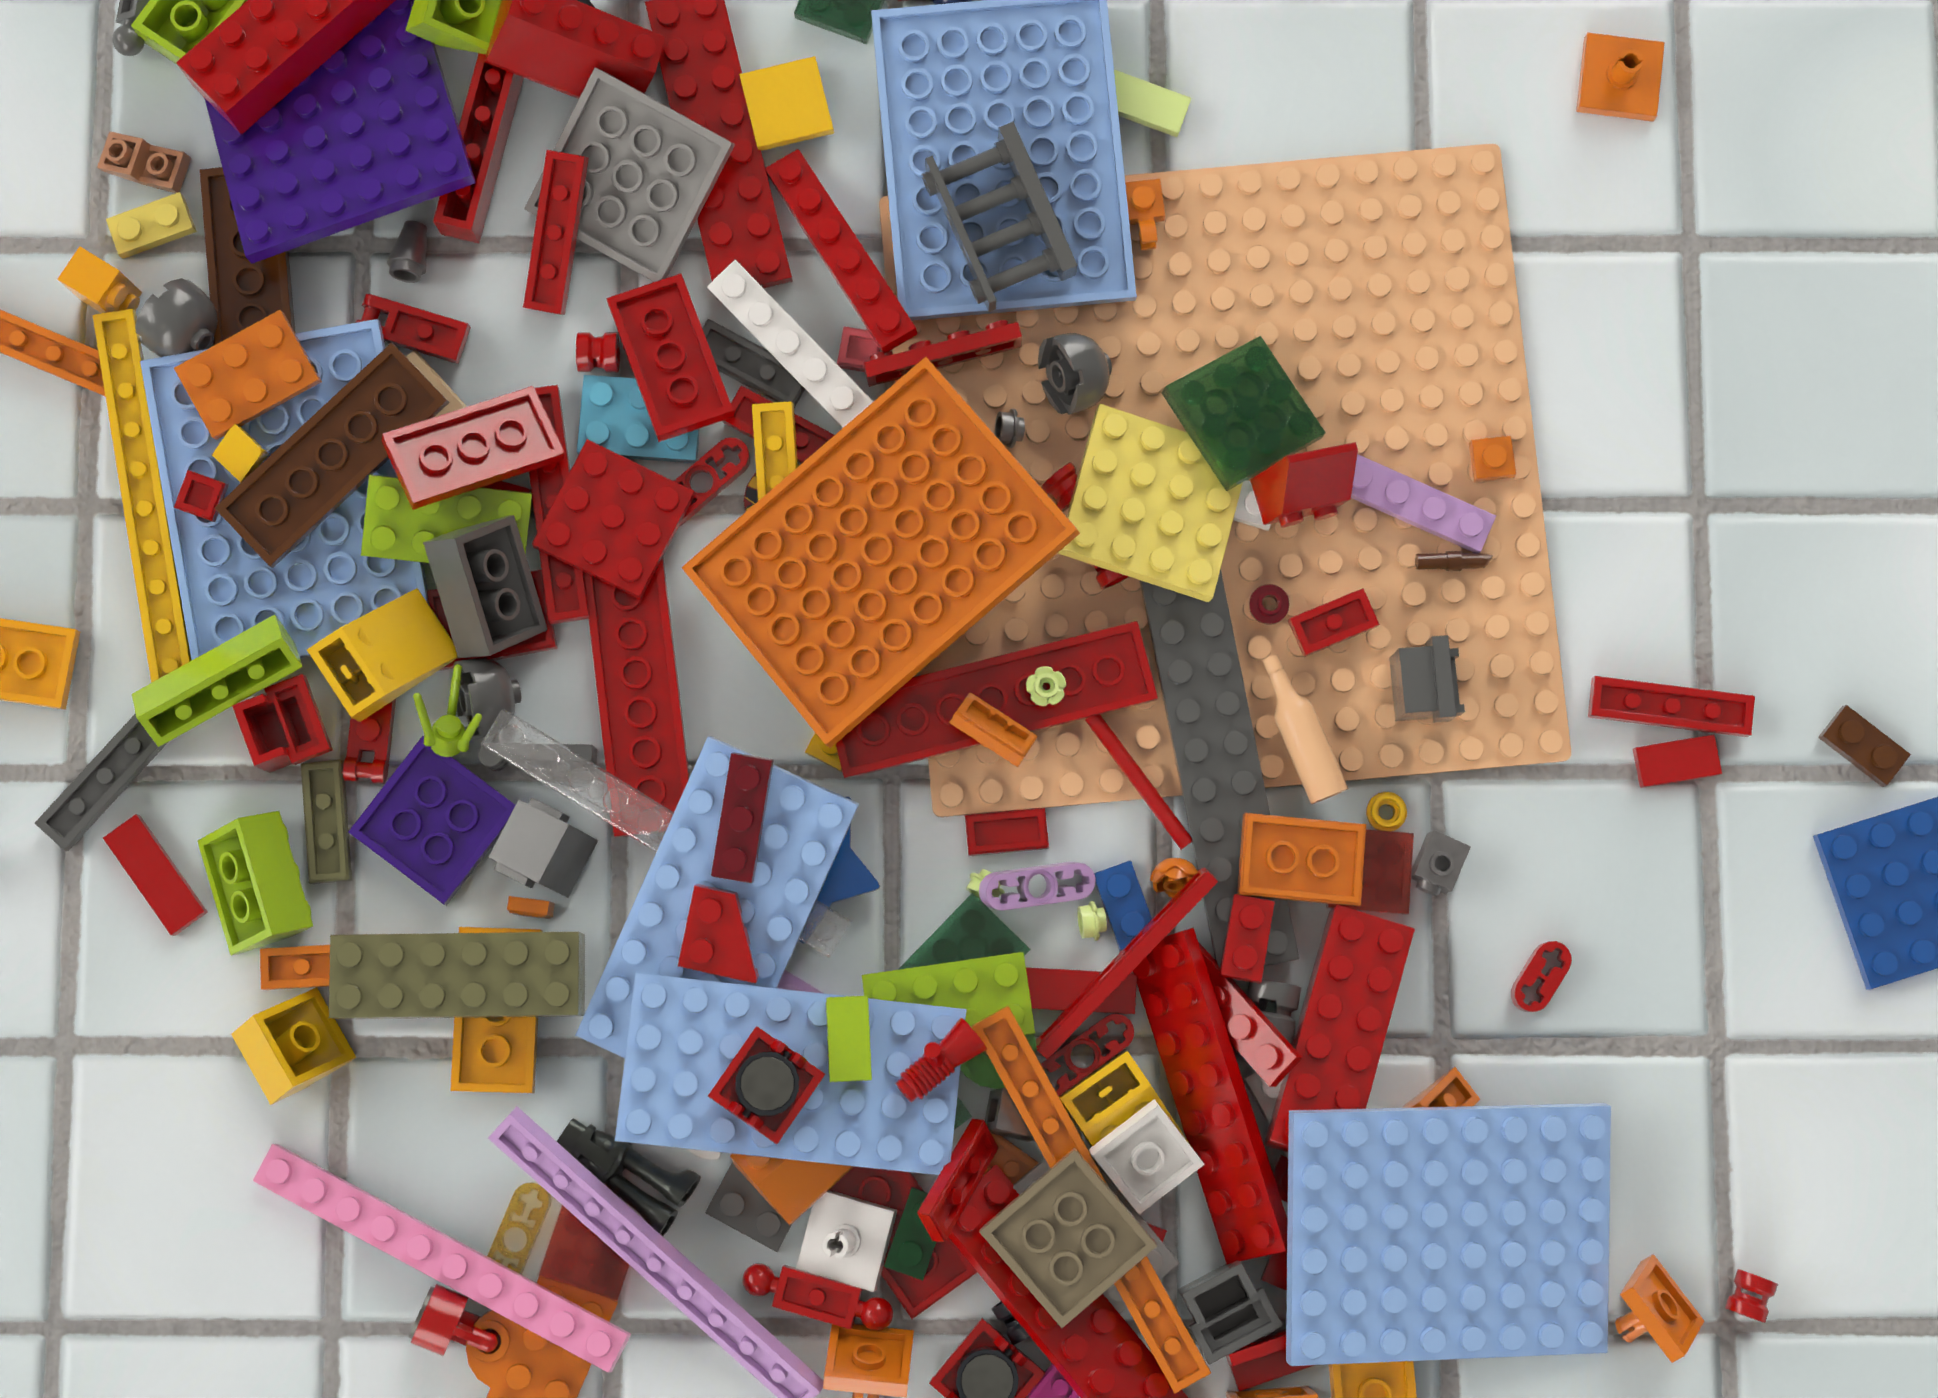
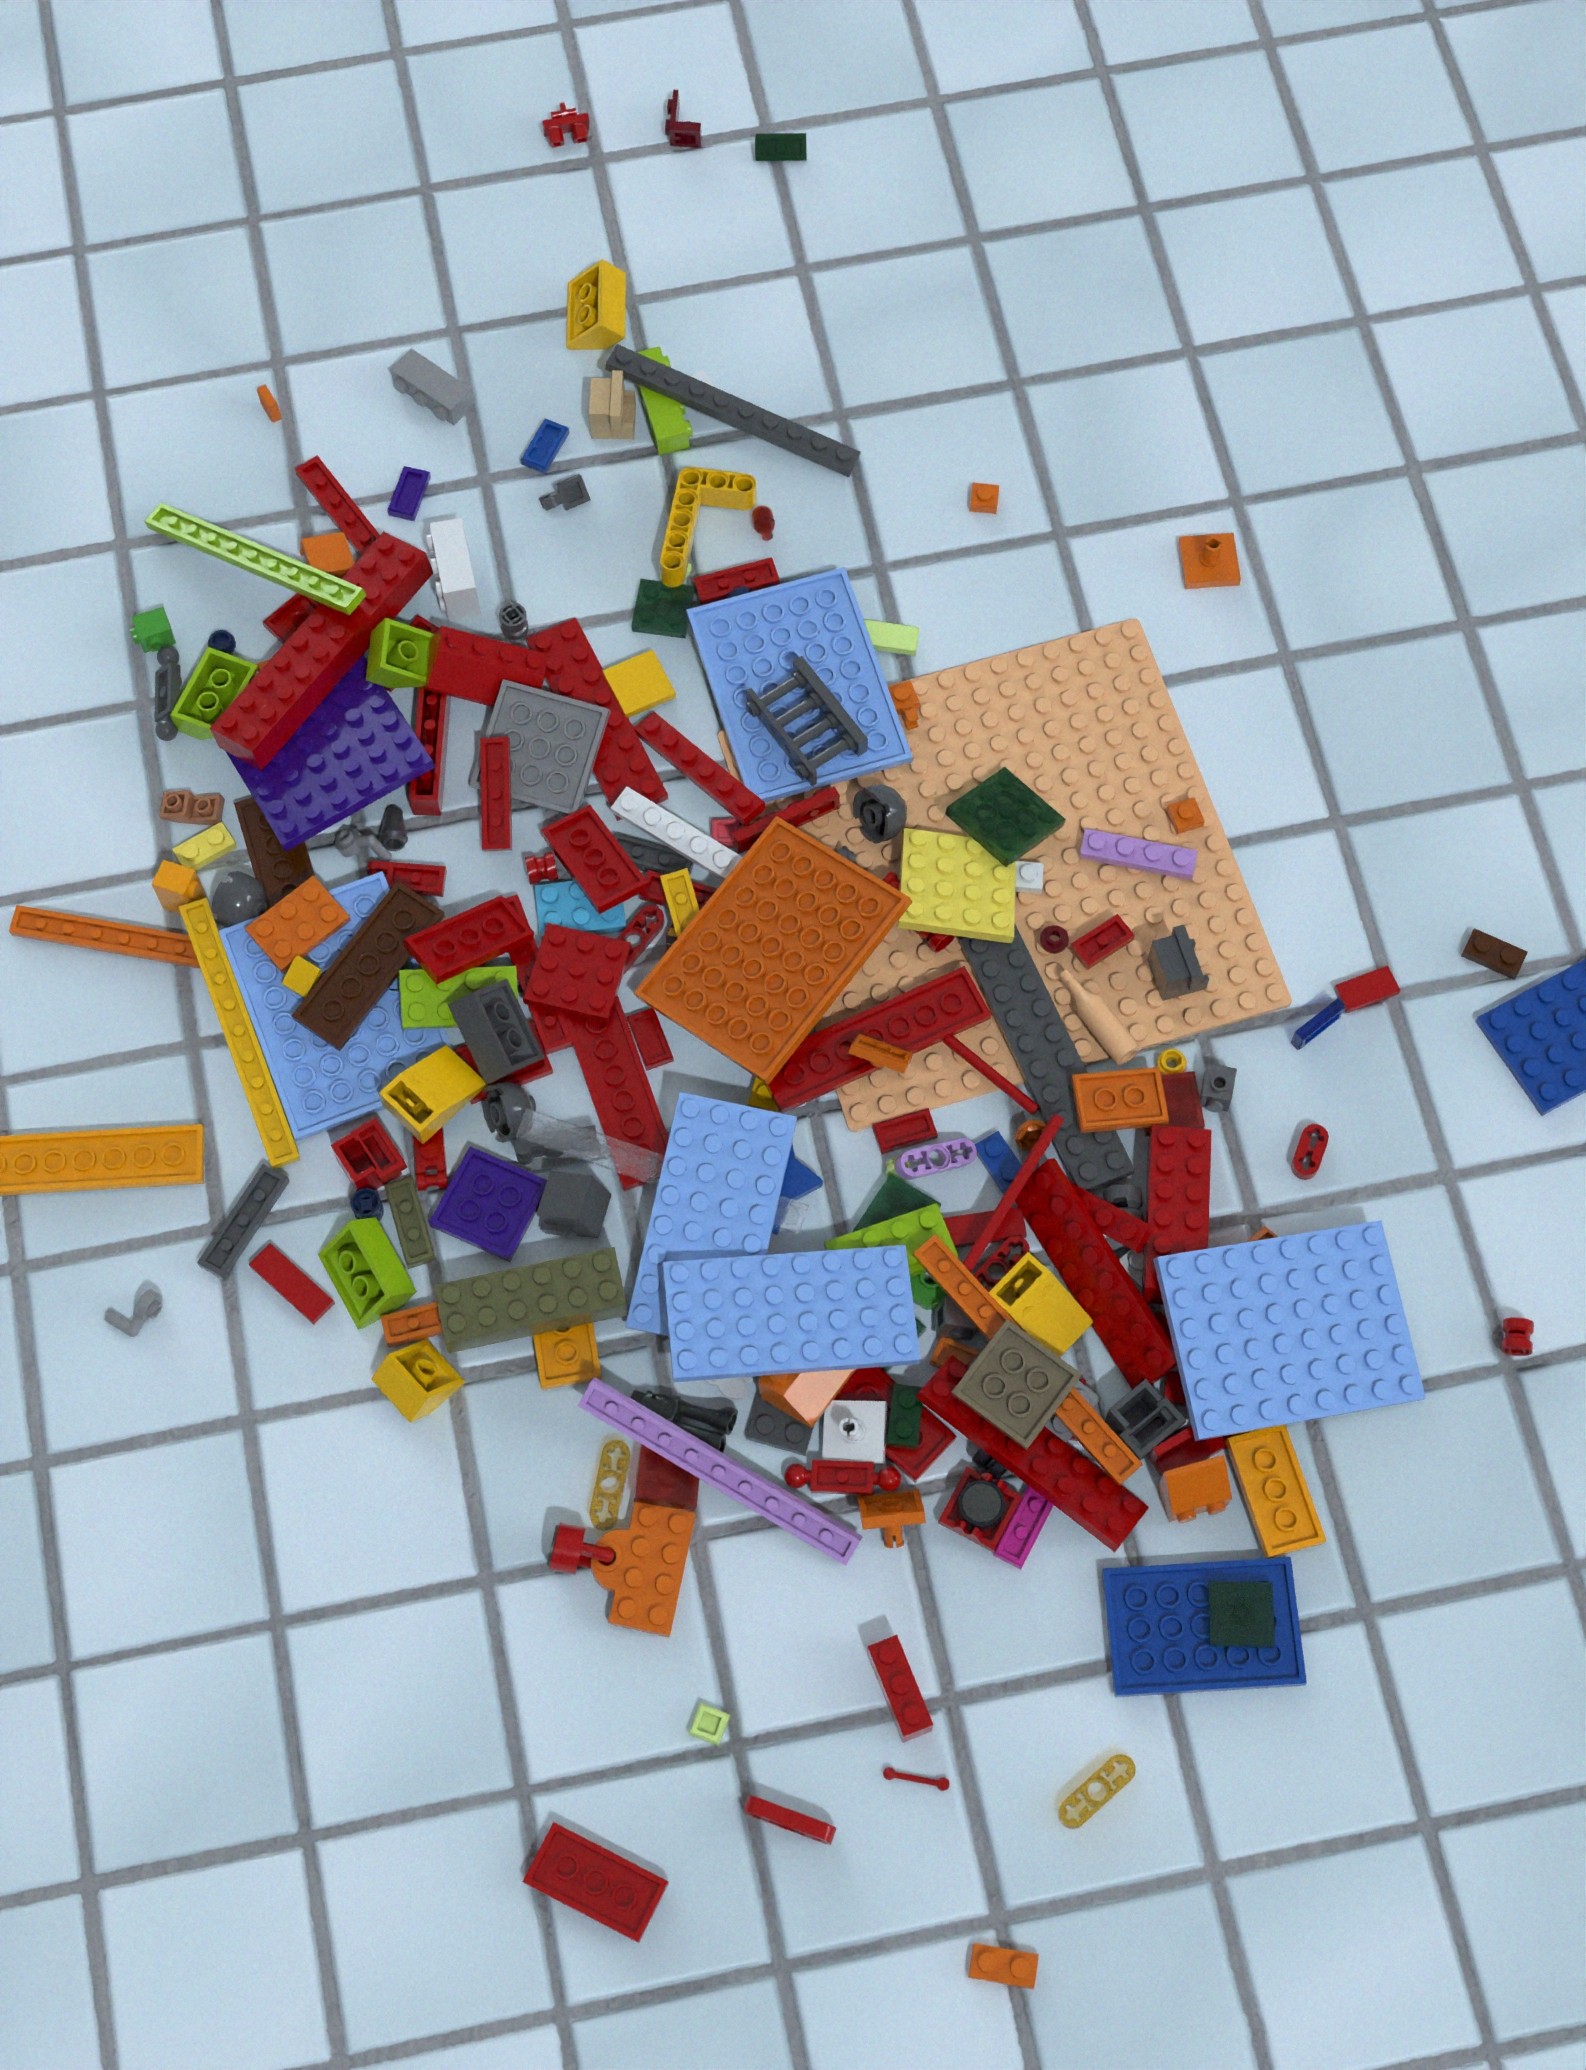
camera: 10 degrees left, 15 degrees down
lime brick [132,615,303,747] -> none
red tile [174,470,229,522] -> none
bright pink plate [253,1144,631,1373] -> none
lime plant [413,664,482,757] -> none
orange tile [507,896,555,919] -> none
red wing [678,884,759,983] -> none
piece [707,1026,825,1145] -> none
dark red plate [711,752,774,883] -> none
lime tile [826,995,872,1082] -> none
red piece [895,1018,987,1103] -> none
red tile [917,1119,999,1243] -> none
yellowish green plate [1026,666,1066,706] -> none
yellowish green plate [1077,901,1107,941] -> none
white plate [1088,1099,1205,1214] -> none
red plate [1219,894,1275,984] -> none
red slope [1250,442,1358,528] -> none
reddish brown piece [1415,551,1493,571] -> none
red plate [1588,676,1755,737] -> none
orange tile [1615,1254,1704,1363] -> none
none -> light grey plate [335,828,392,862]
none -> dark blue wheel [350,1188,384,1222]
none -> red tile [626,1008,674,1071]
none -> clear blue tile [1291,998,1345,1050]

